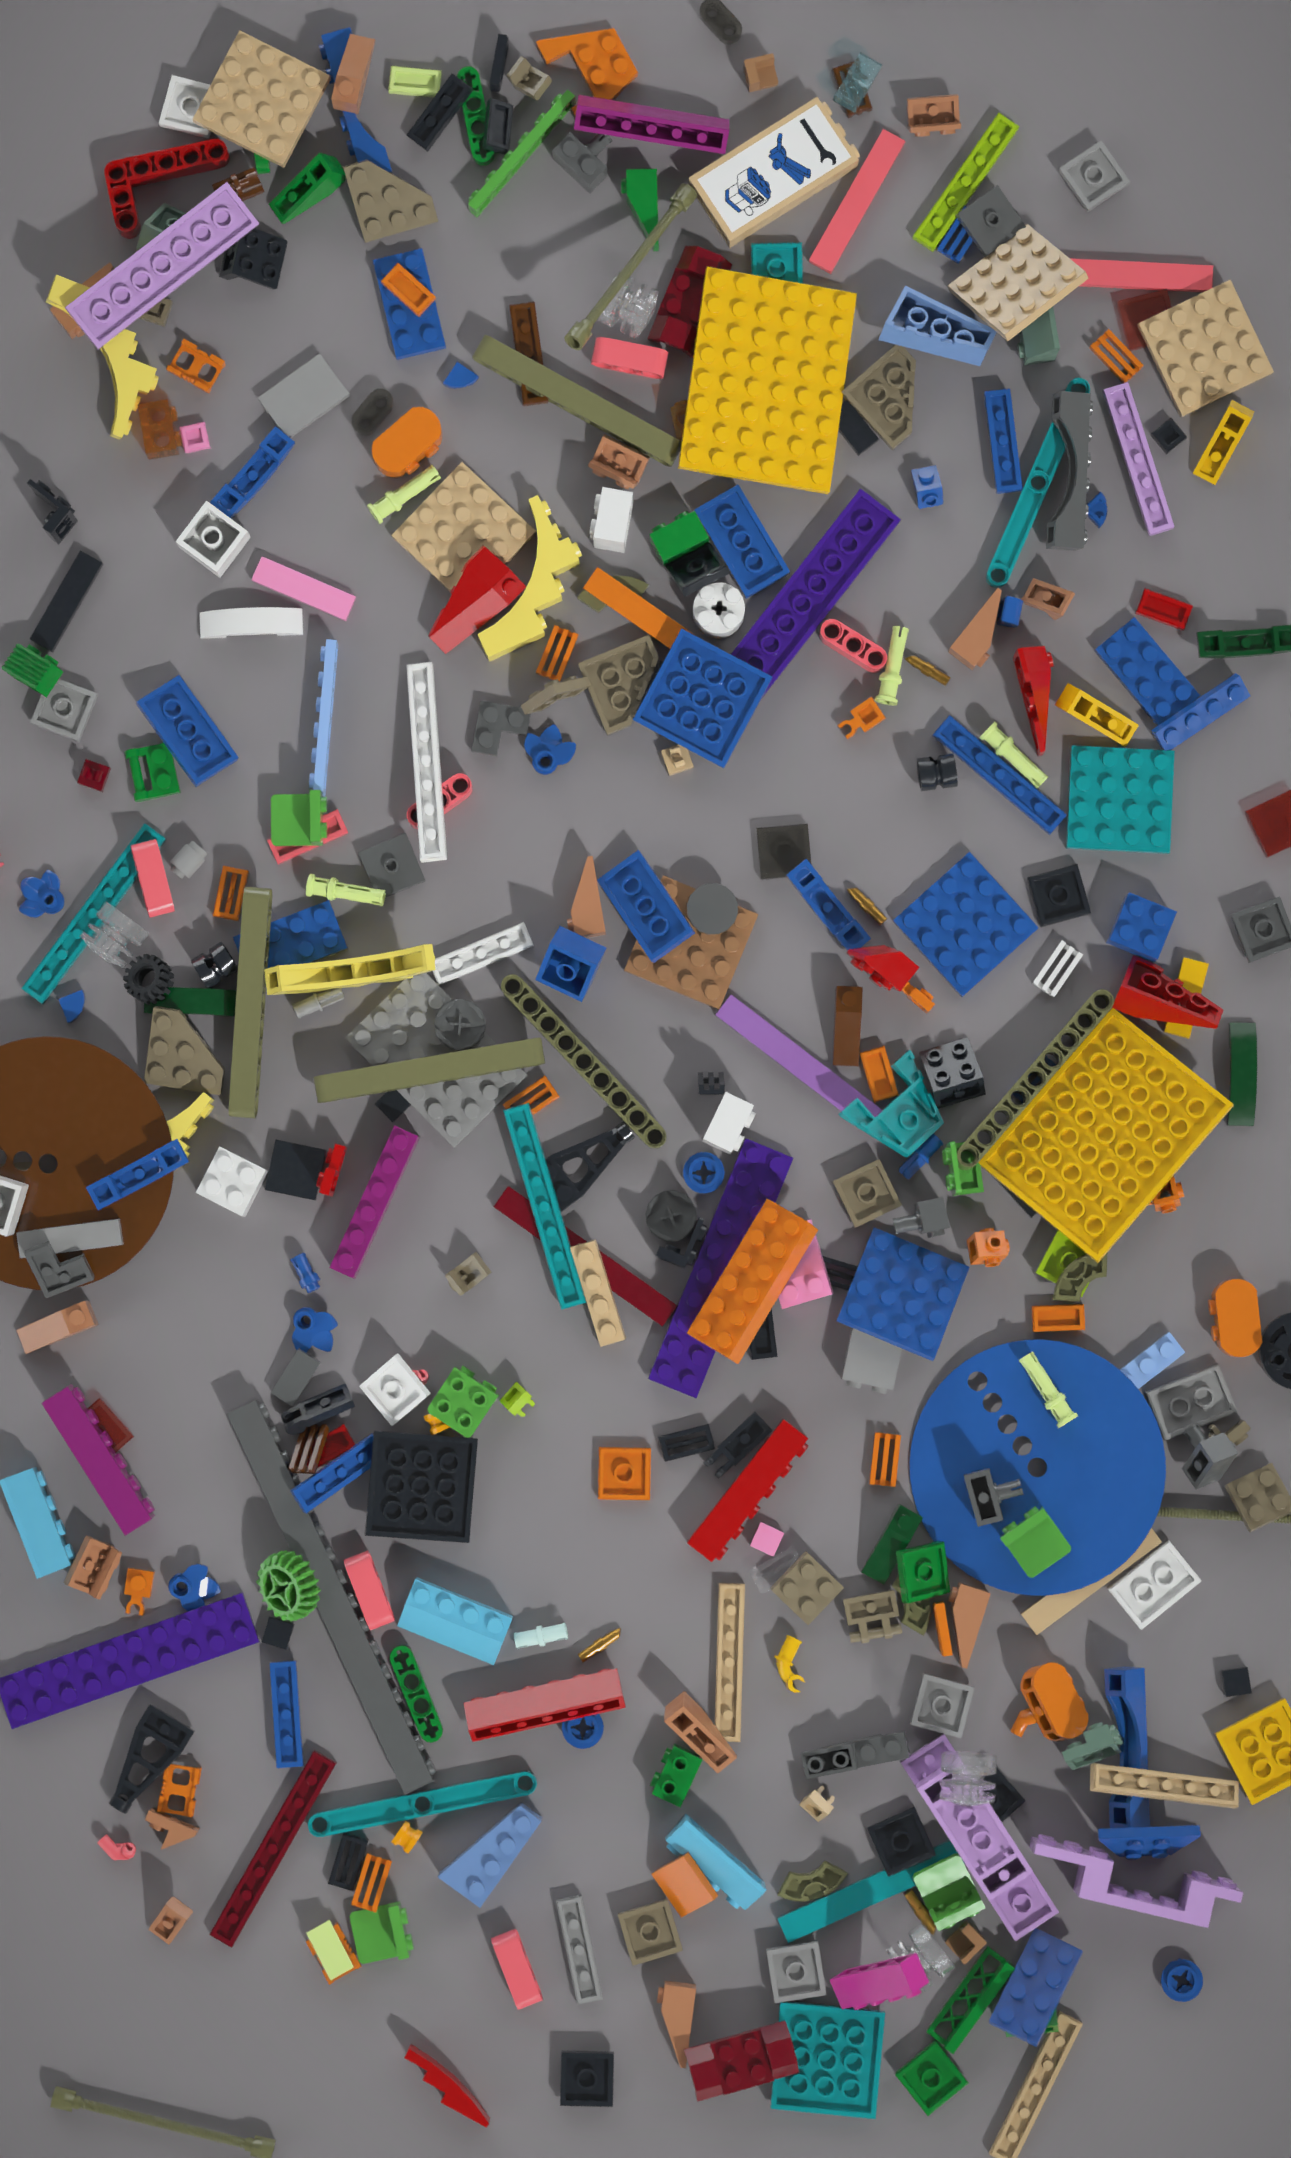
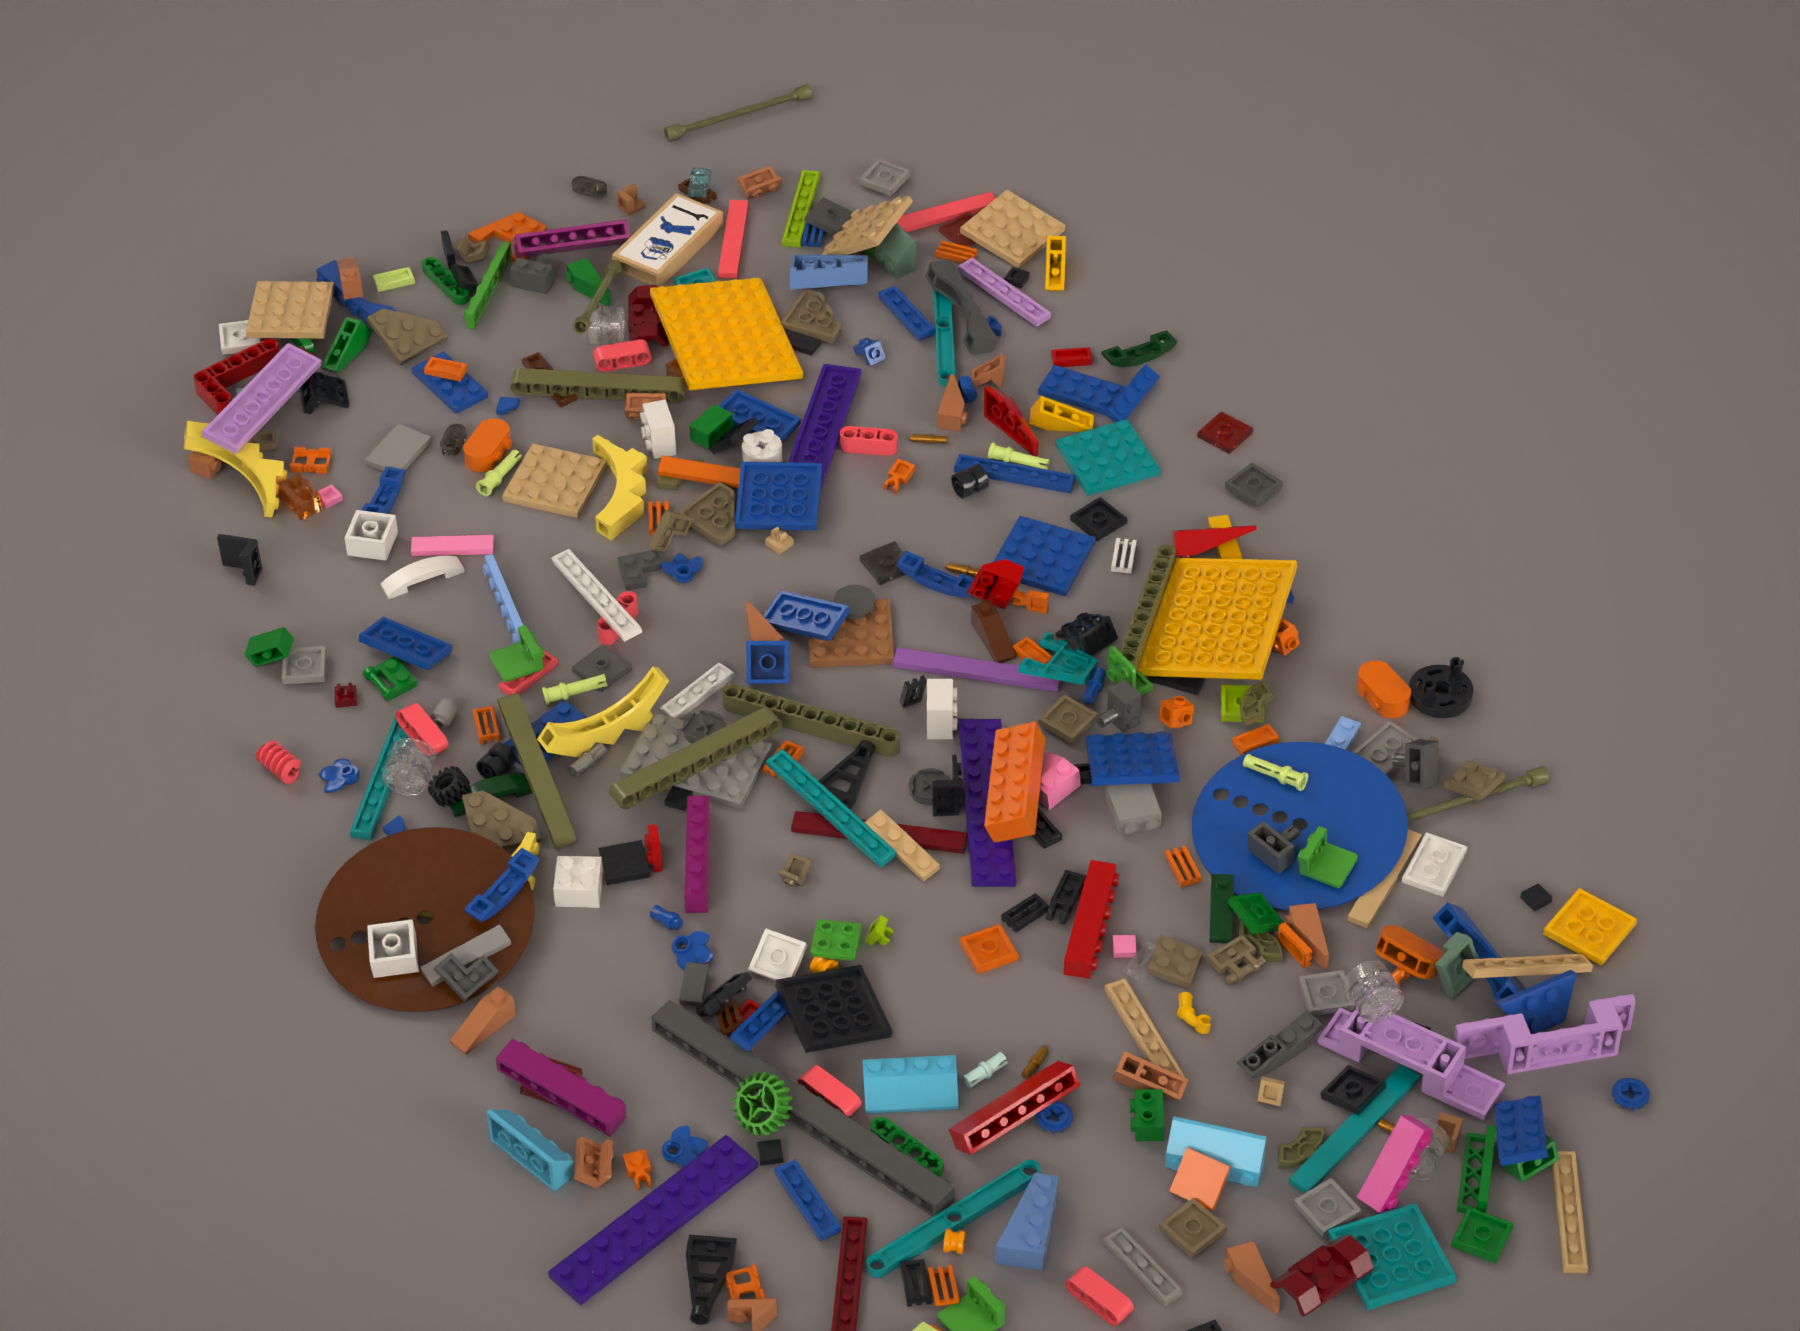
camera: 25 degrees left, 40 degrees down
black tile [30,550,104,653] -> none
black tile [406,73,473,152] -> none
red wedge [428,545,526,654] -> none
blue gear [683,1152,725,1194] -> none
yellowish green pin [875,626,909,706] -> none
bright green bracket [913,1853,985,1931] -> none
blue brick [1106,892,1177,962] -> none
dark green slope [1227,1022,1257,1126] -> none

